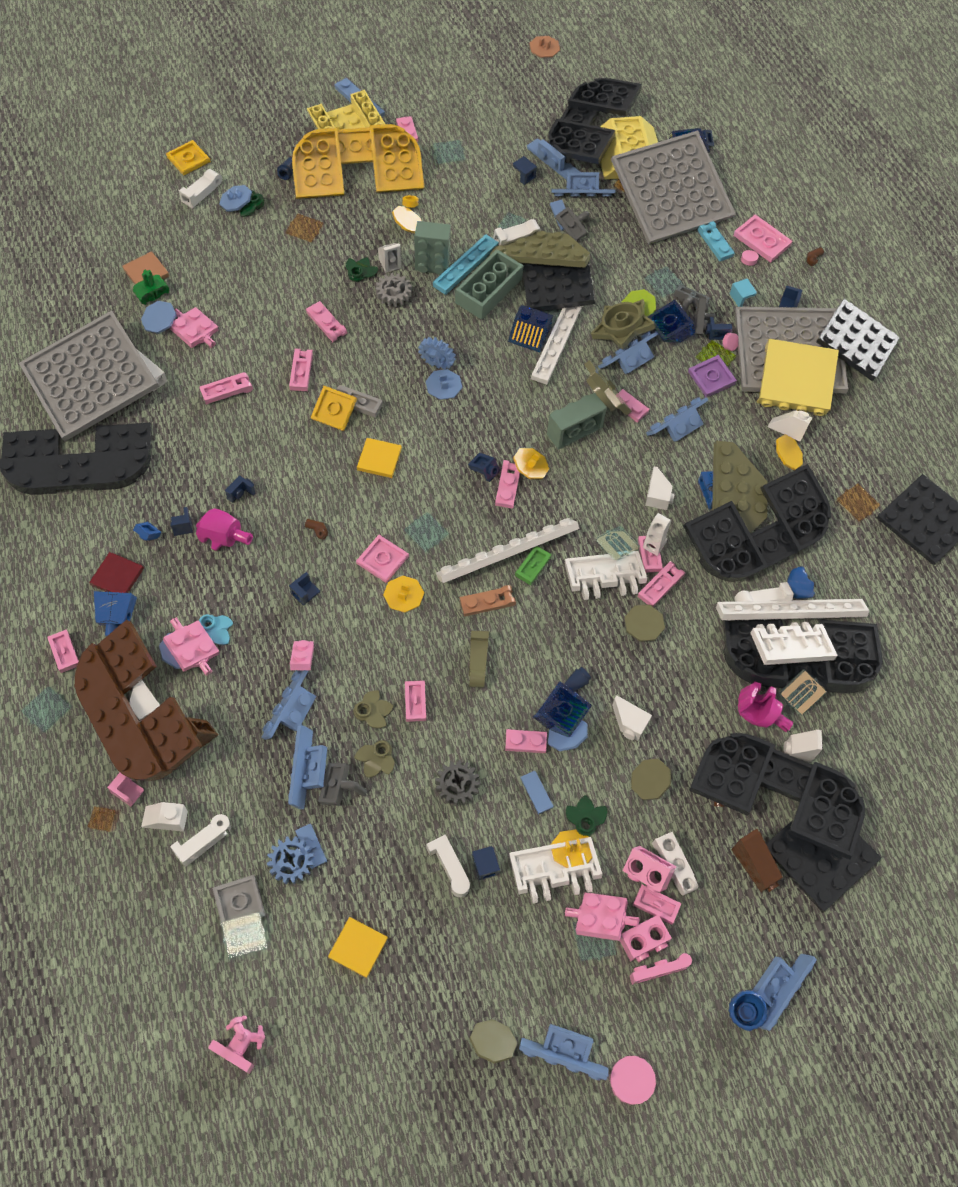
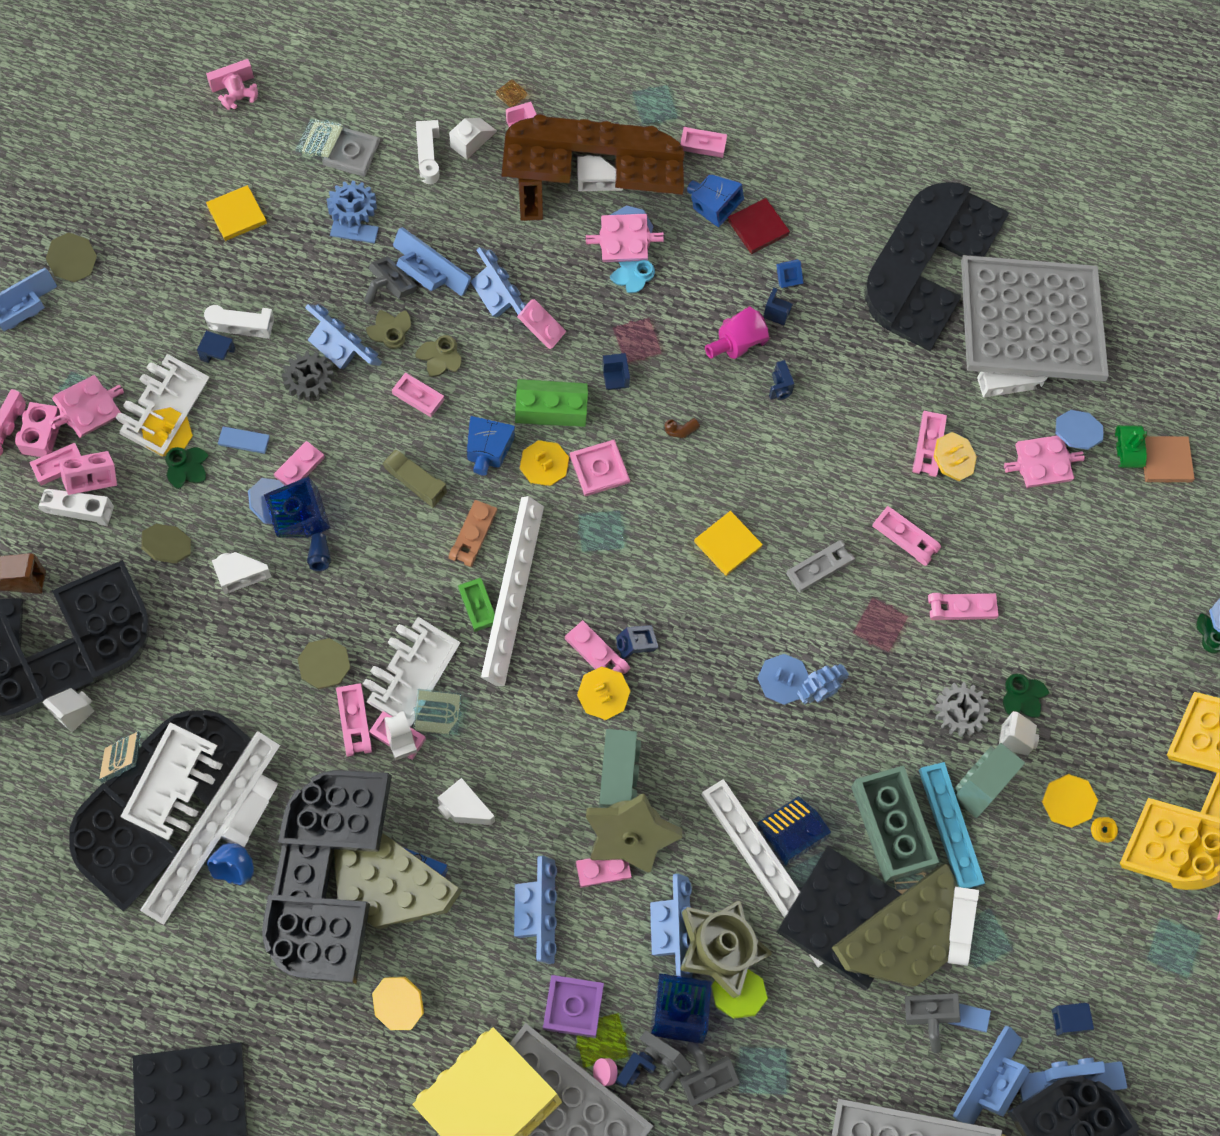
camera: 125 degrees right, 5 degrees up
clear orange piece [286,214,323,242] -> none
yellow tile [311,386,357,431] -> none
dark pink piece [738,682,793,732] -> none
white slope [768,410,812,441] -> none
clear orange piece [836,484,880,521] -> none
none -> medium blue bracket [305,304,382,369]
none -> blue torso [467,416,515,476]
none -> bright green slope [515,379,588,427]
none -> clear pink piece [613,318,661,363]
none -> clear pink piece [853,598,908,652]
none -> yellow piece [934,432,977,481]

